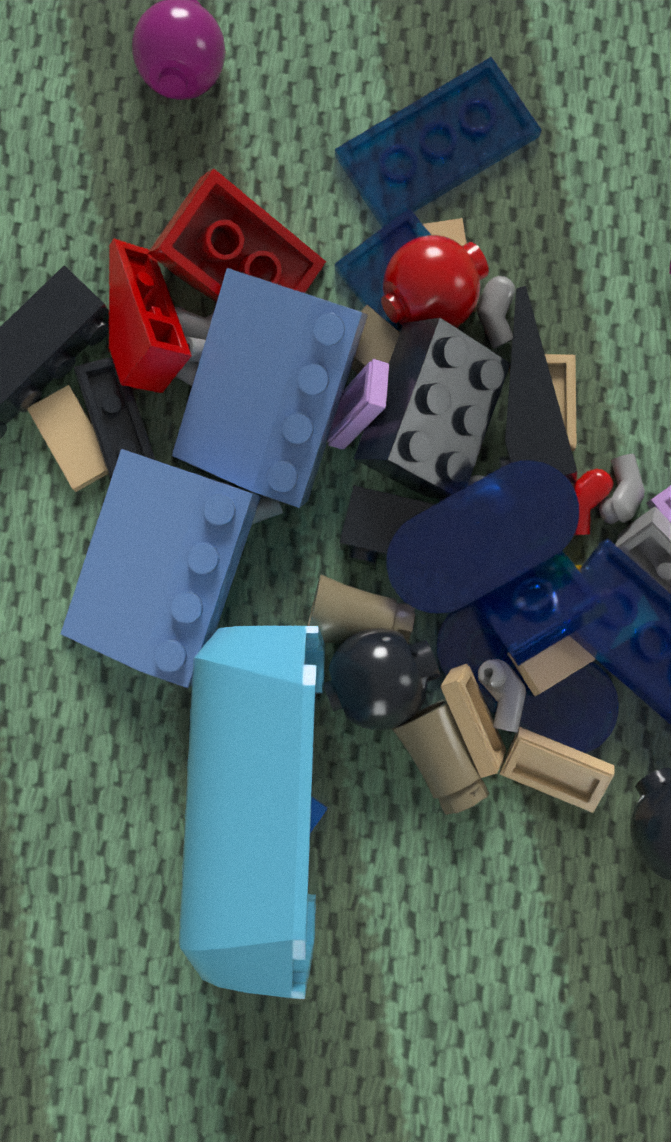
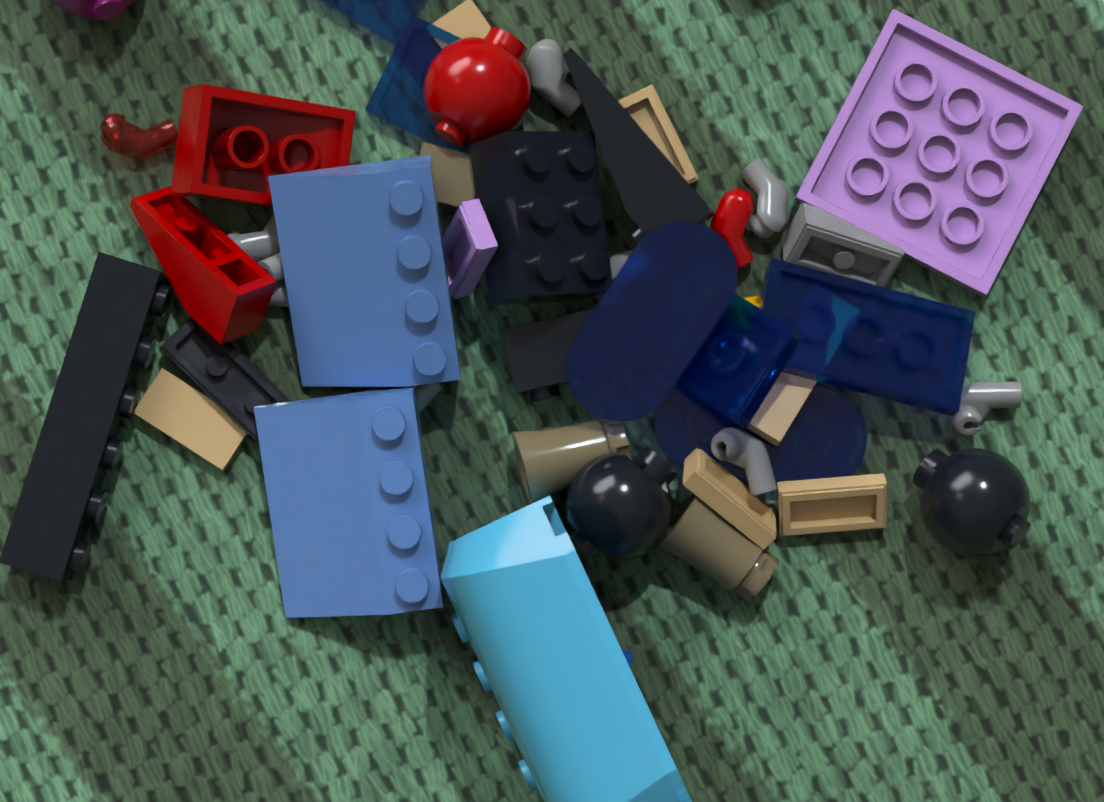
camera: 35 degrees left, 5 degrees up
none -> clear red arm [100,113,178,161]

